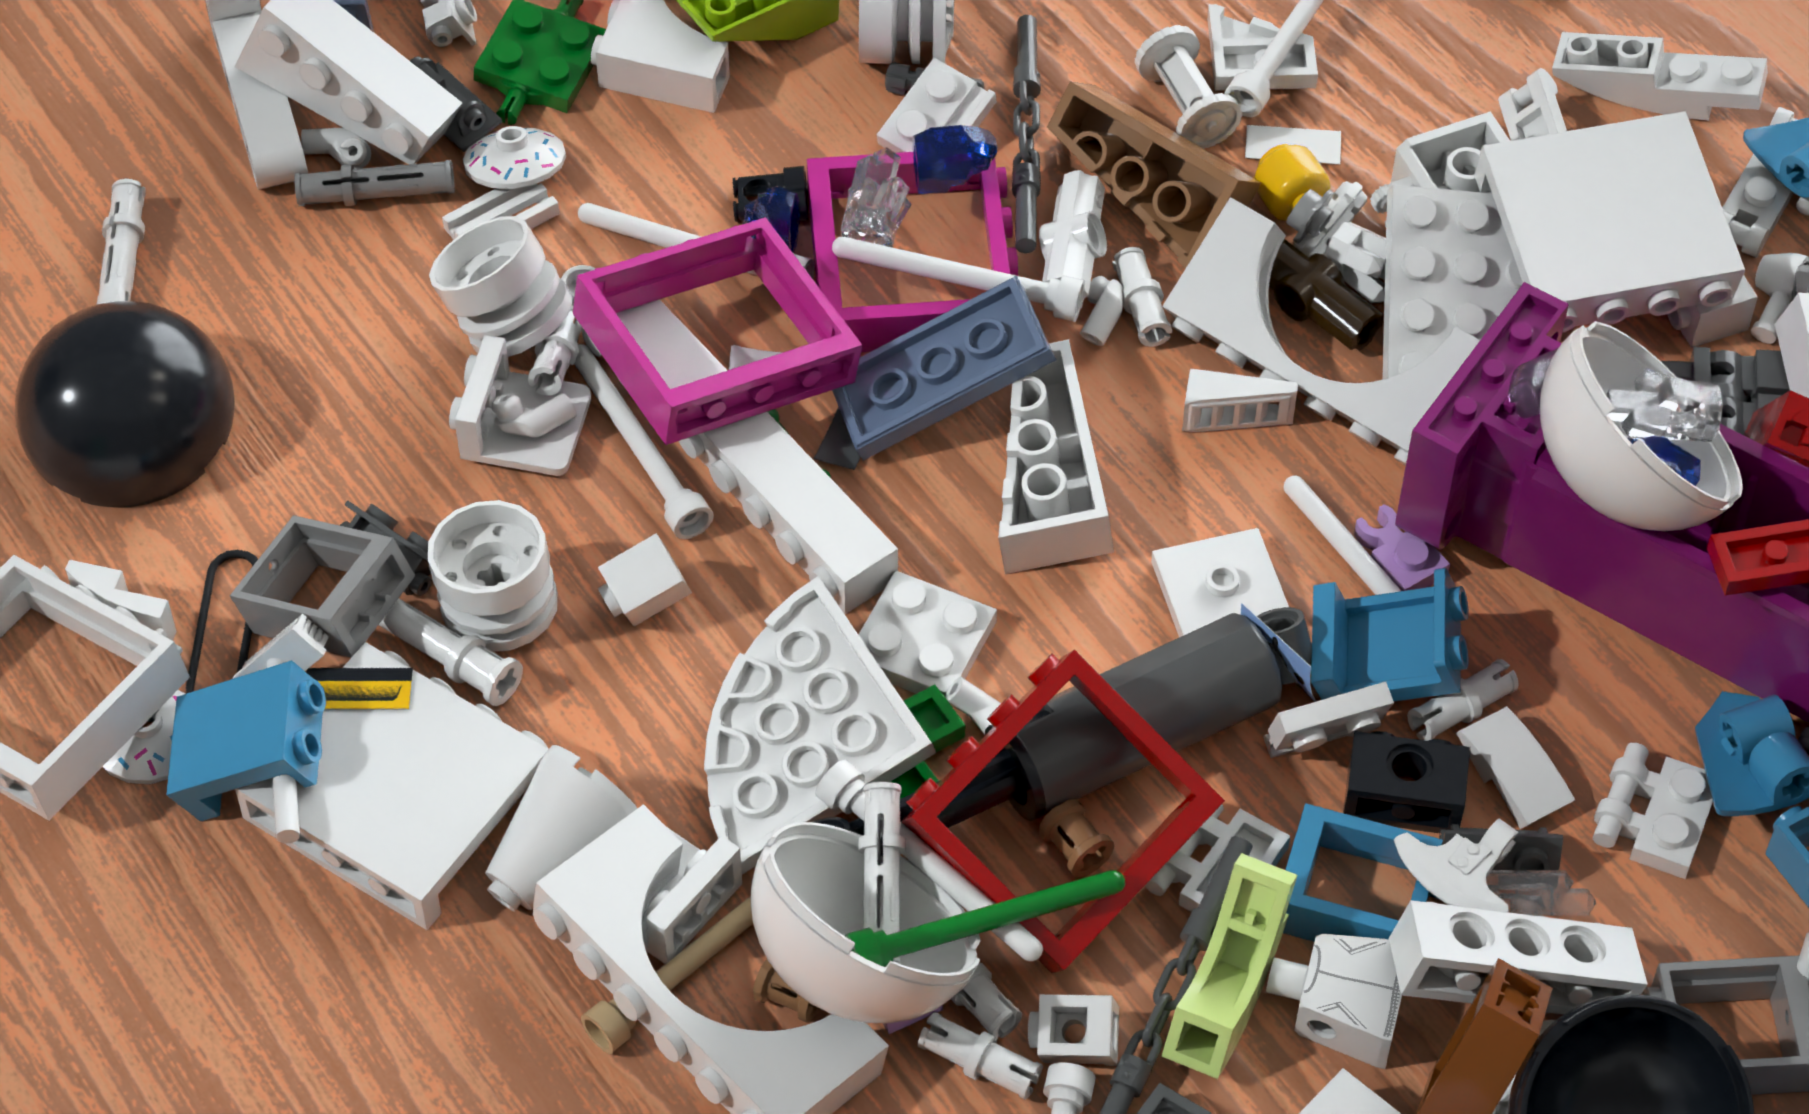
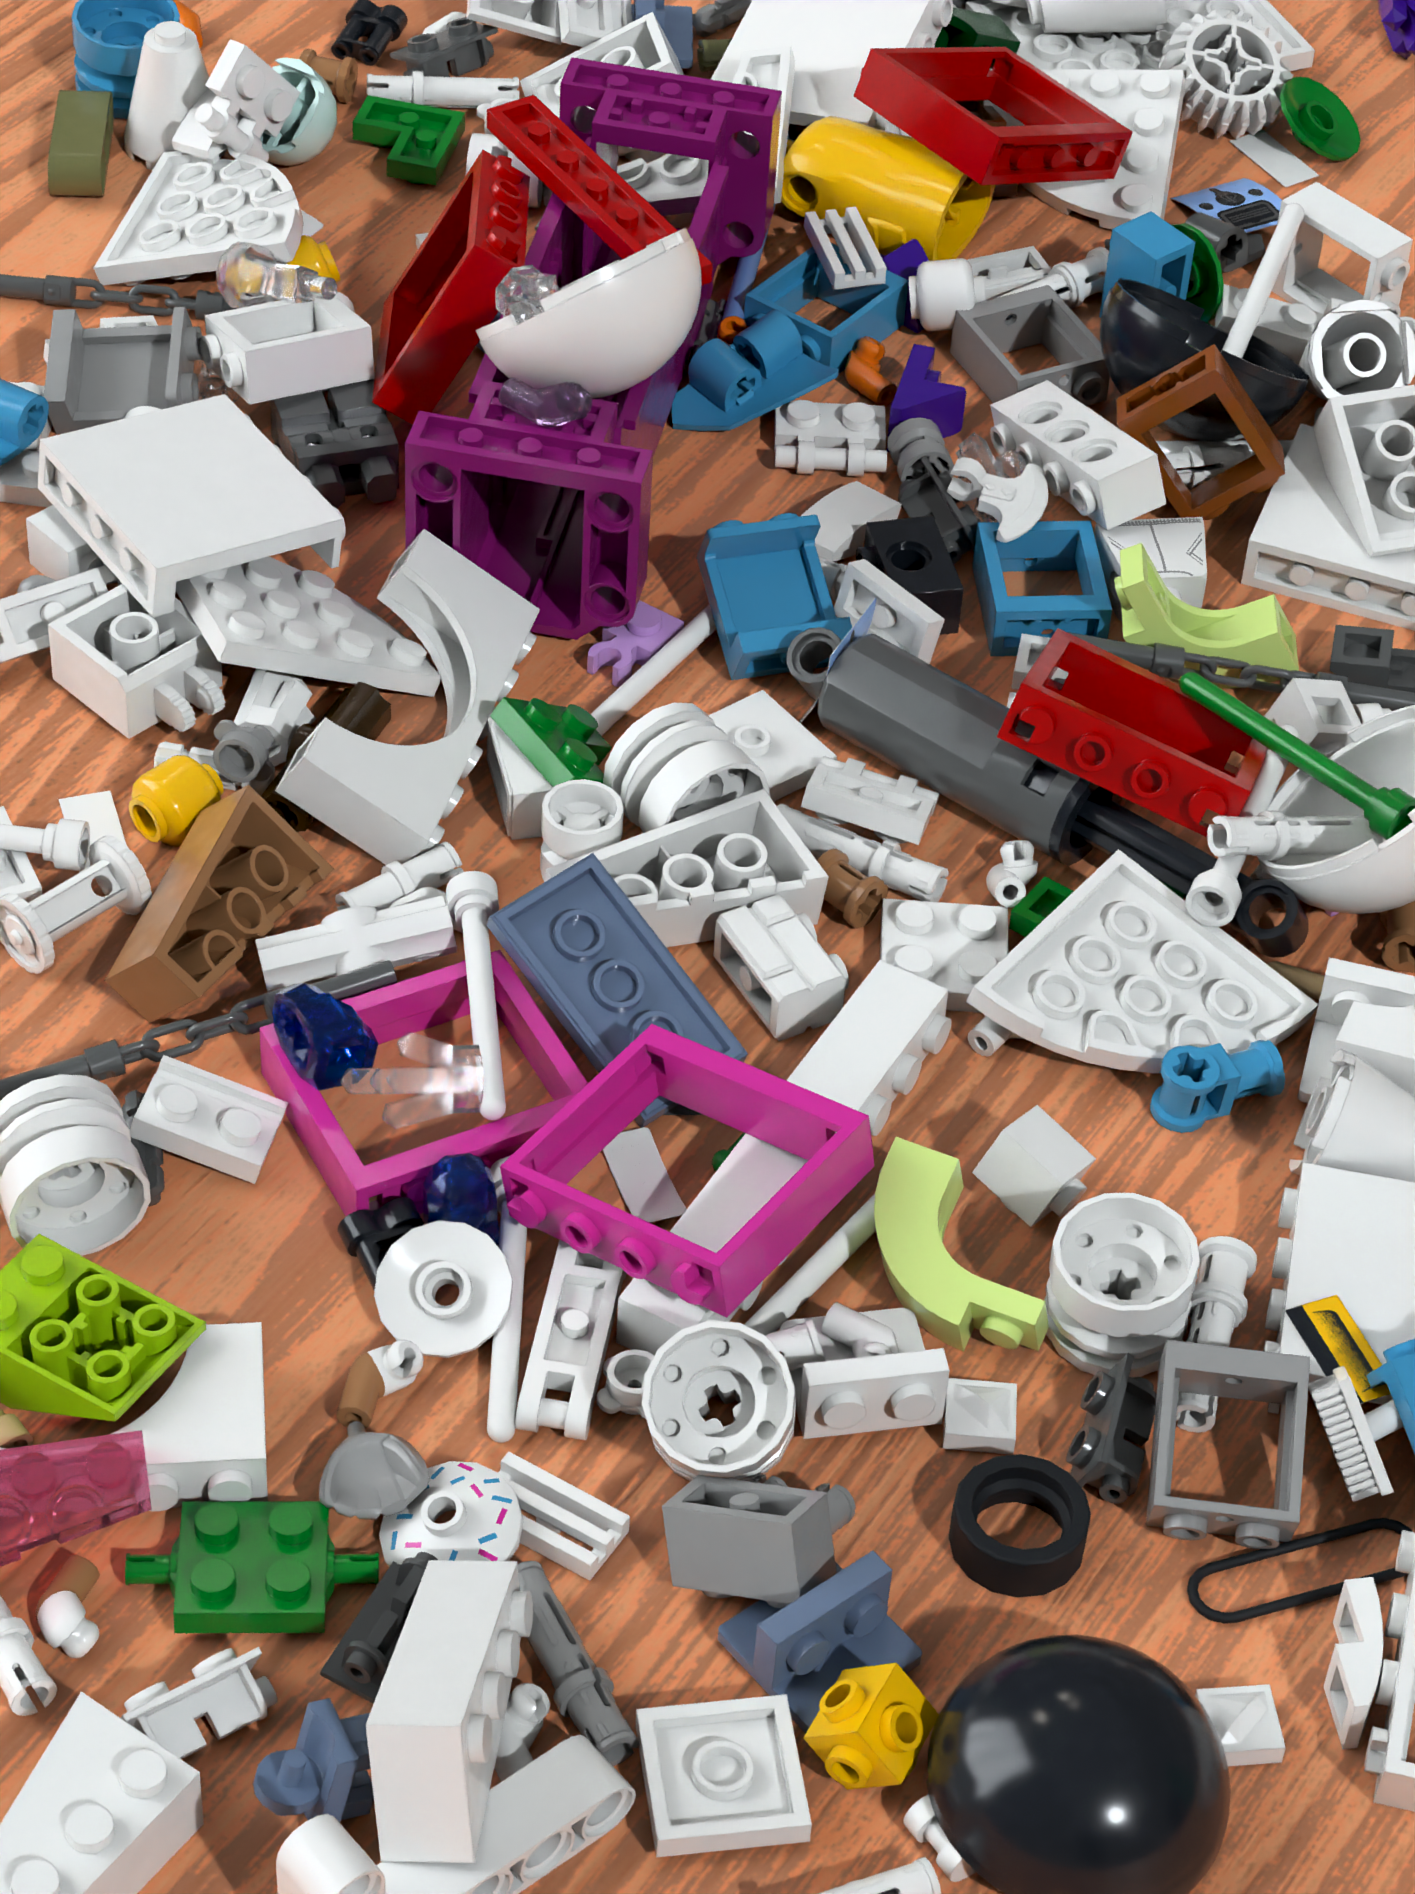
camera: 115 degrees left, 10 degrees down
none -> light grey piece [319,1421,430,1520]
none -> arm [336,1340,424,1428]
none -> white dish [374,1221,513,1358]
none -> green plate [490,697,612,787]
none -> white plate [515,1240,627,1441]
none -> white wheel [540,779,624,880]
none -> white wheel [603,702,769,833]
none -> white plate [635,1694,812,1858]
none -> light grey brick [662,1475,856,1608]
none -> white brick [713,894,849,1041]
none -> sand blue bracket [718,1550,922,1734]
none -> white pin [777,803,949,902]
none -> white plate [801,756,940,845]
none -> yellow brick [803,1662,939,1790]
none -> medium nougat bush [817,848,888,929]
none -> orange arm [845,336,897,406]
none -> yellowish green arch [874,1137,1049,1352]
none -> dark purple slope [886,344,966,452]
none -> light grey wheel [887,417,954,483]
none -> white tile [943,1378,1017,1455]
none -> black tyre [948,1454,1091,1598]
none -> dark azure connector [1150,1040,1285,1133]
none -> white tile [1195,1684,1286,1766]

